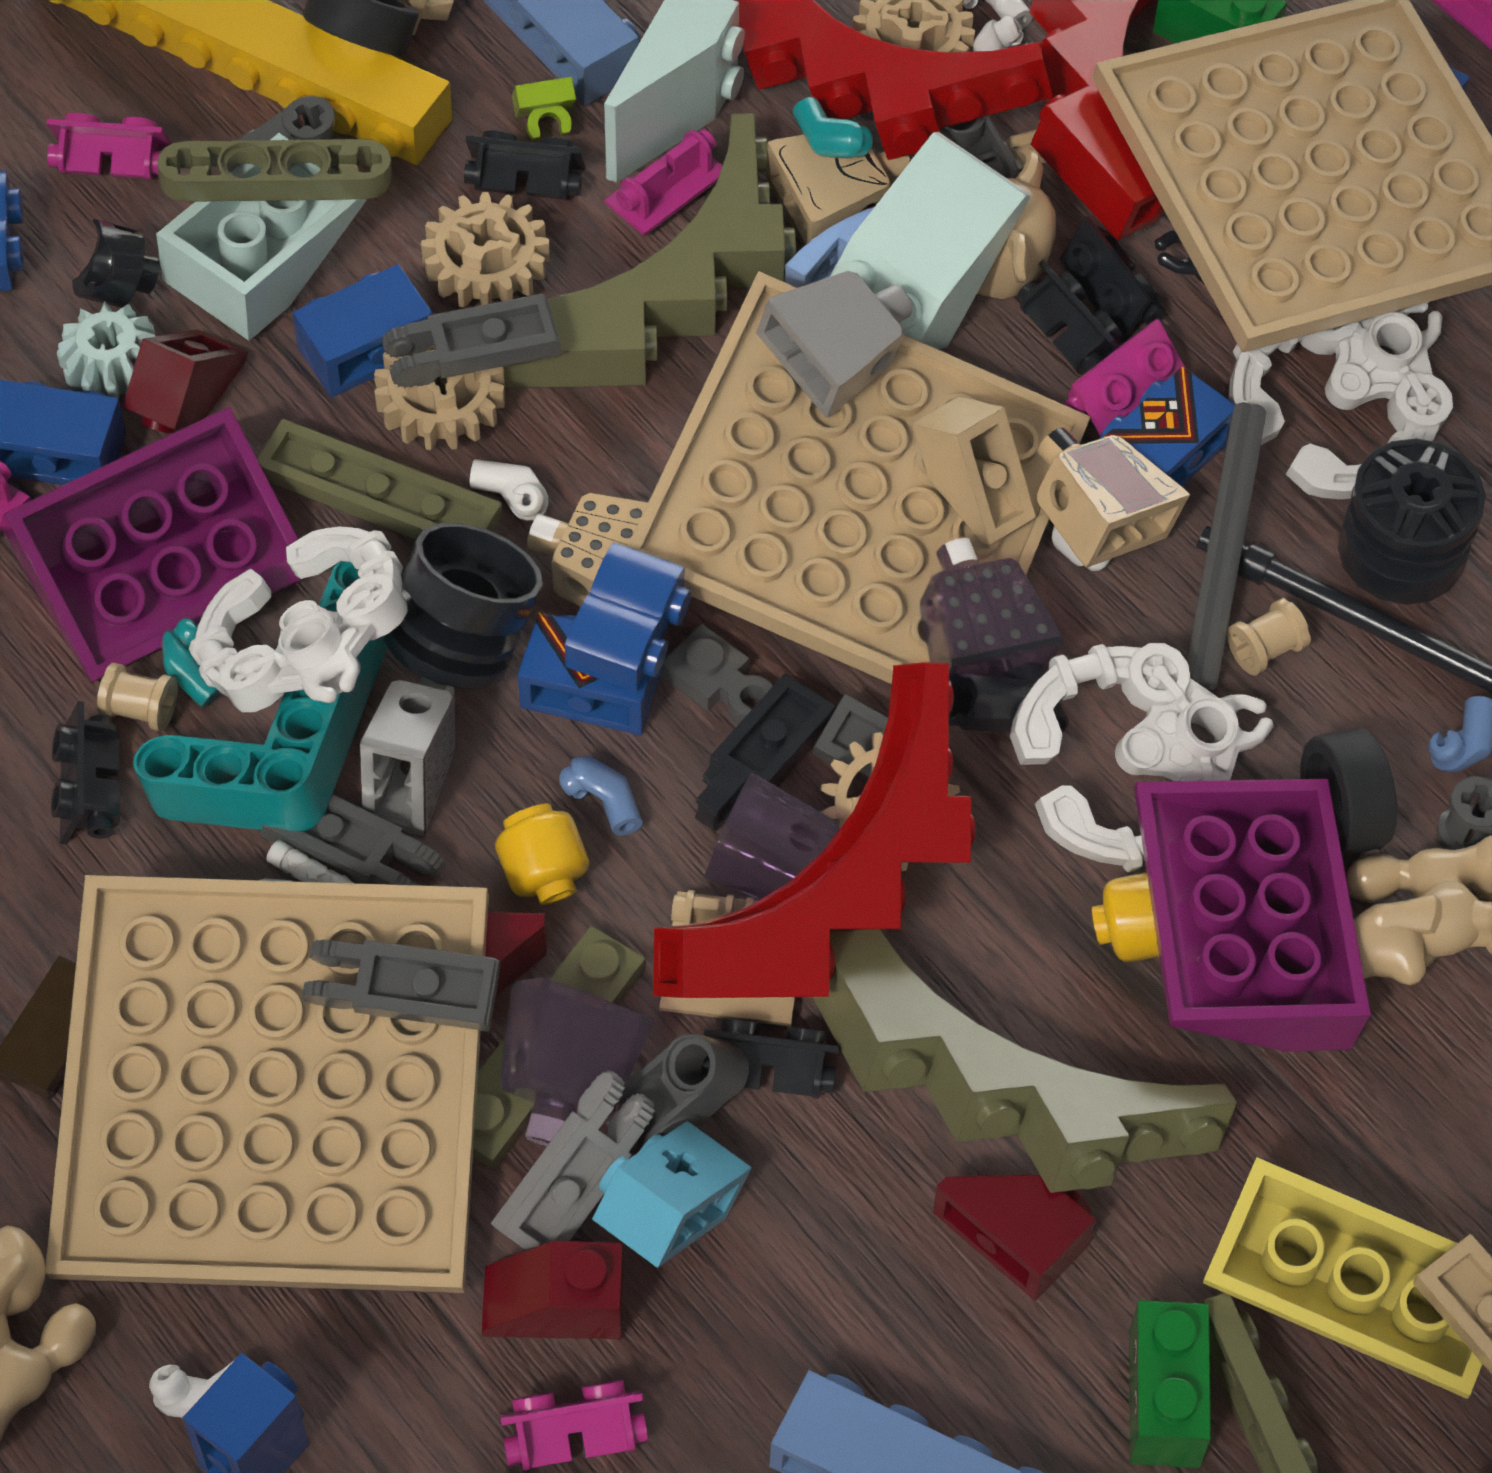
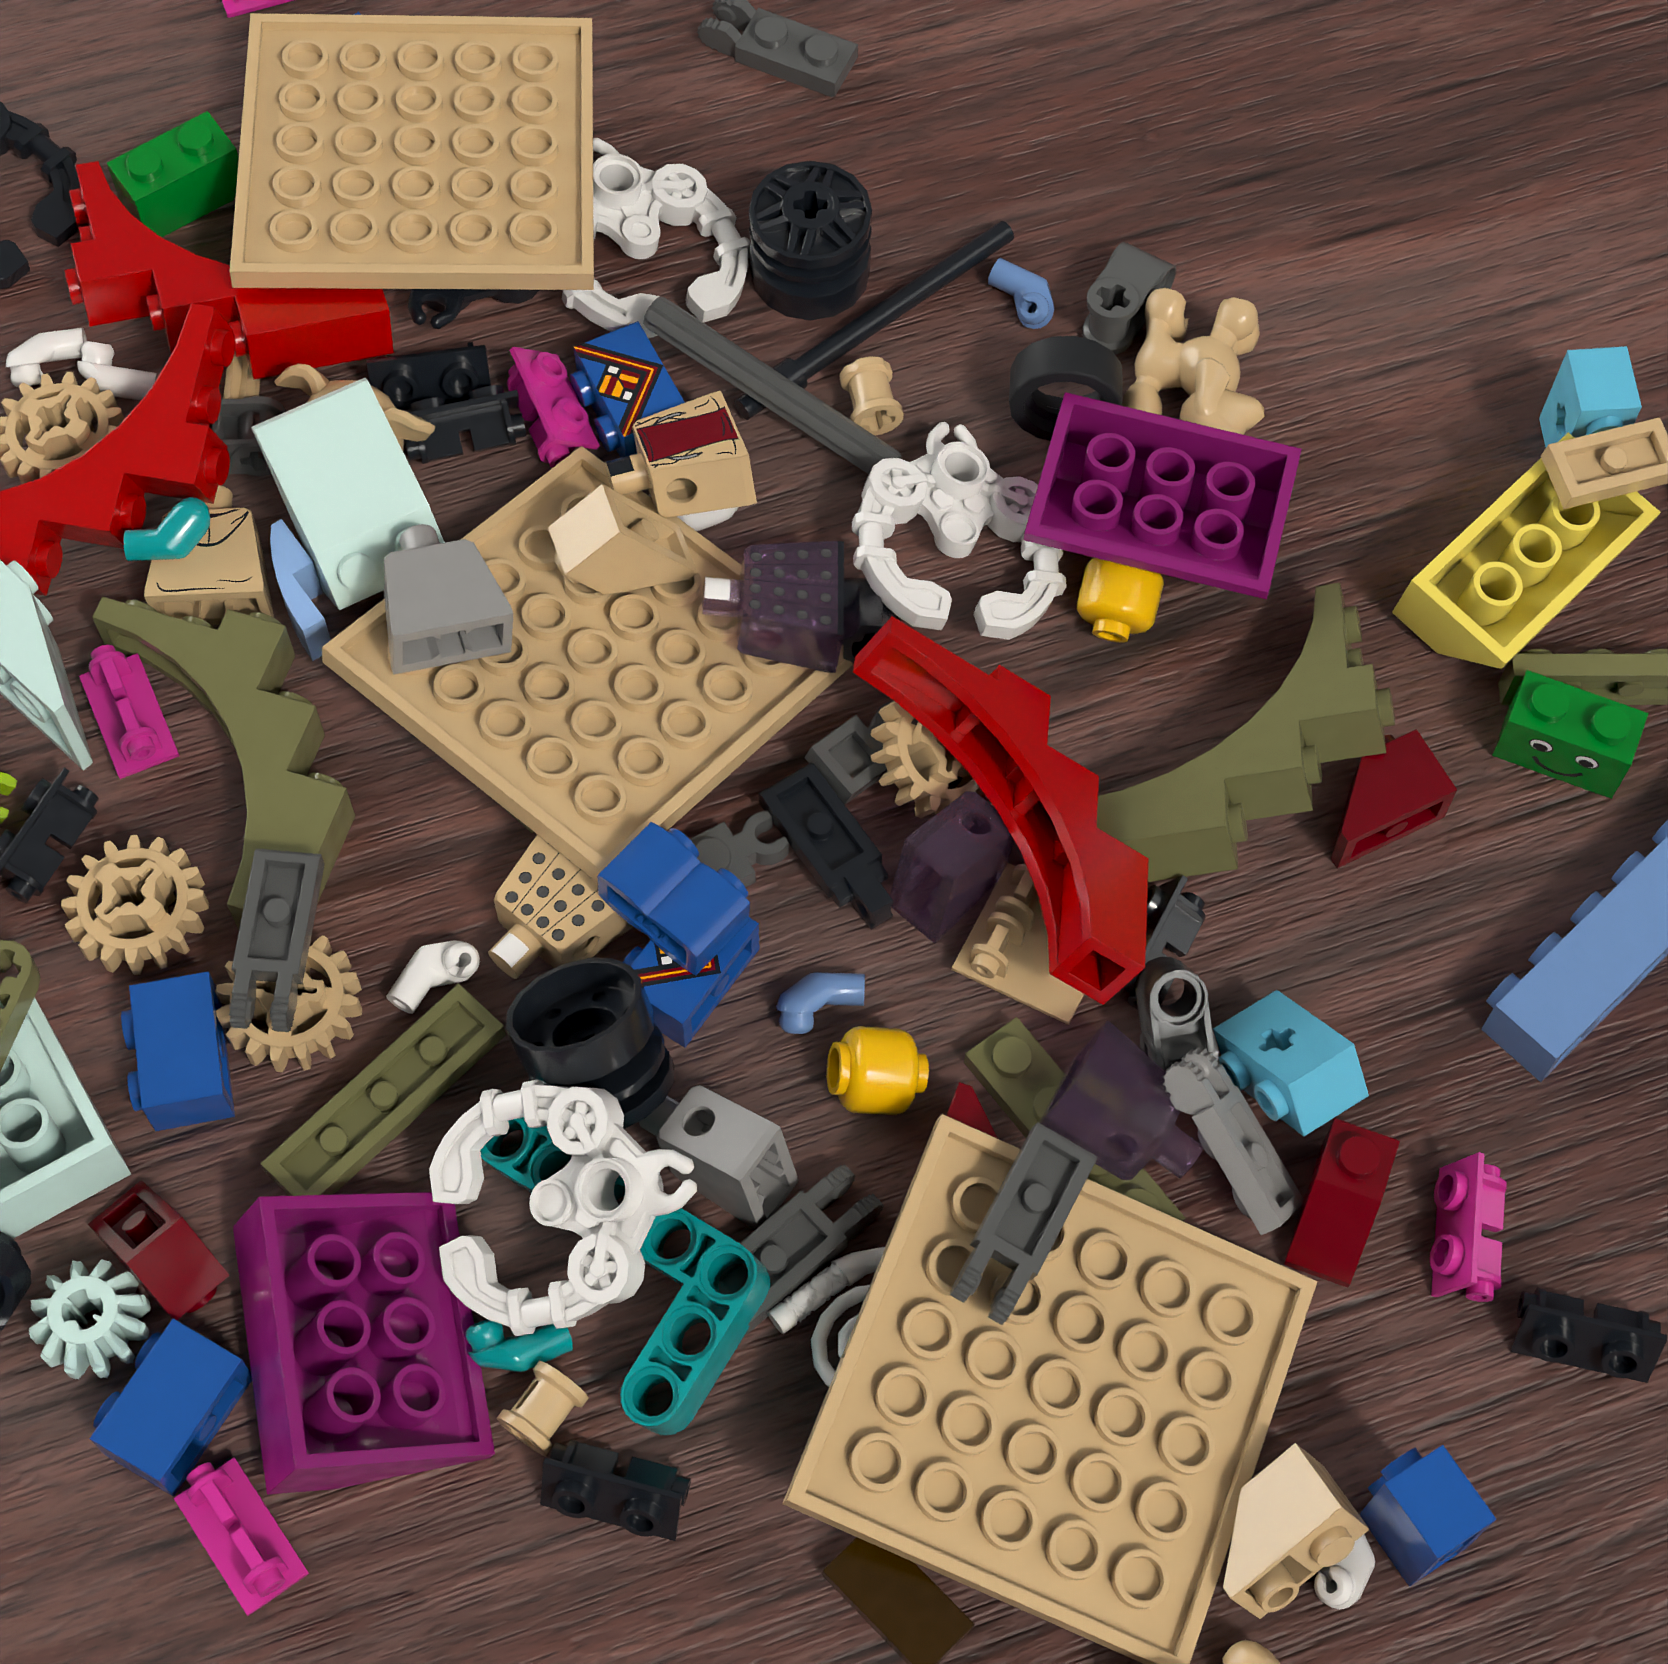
camera: 70 degrees left, 5 degrees up
none -> tan slope [1223,1443,1369,1619]

